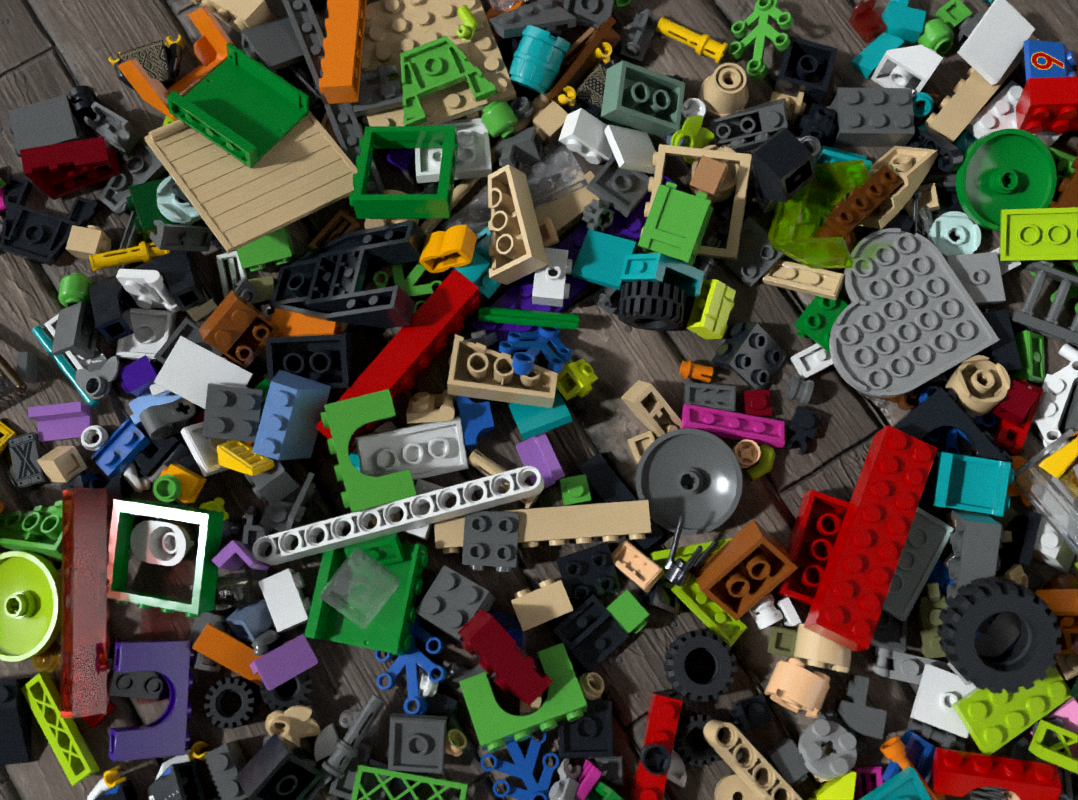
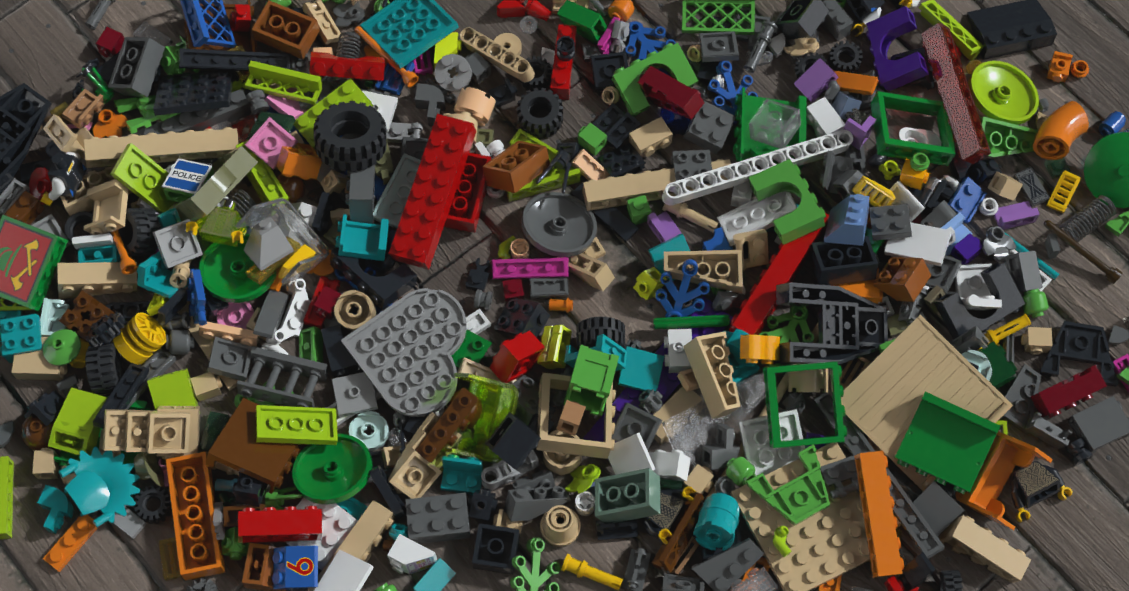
camera: 175 degrees right, 10 degrees down
none -> red brick [490,331,545,385]

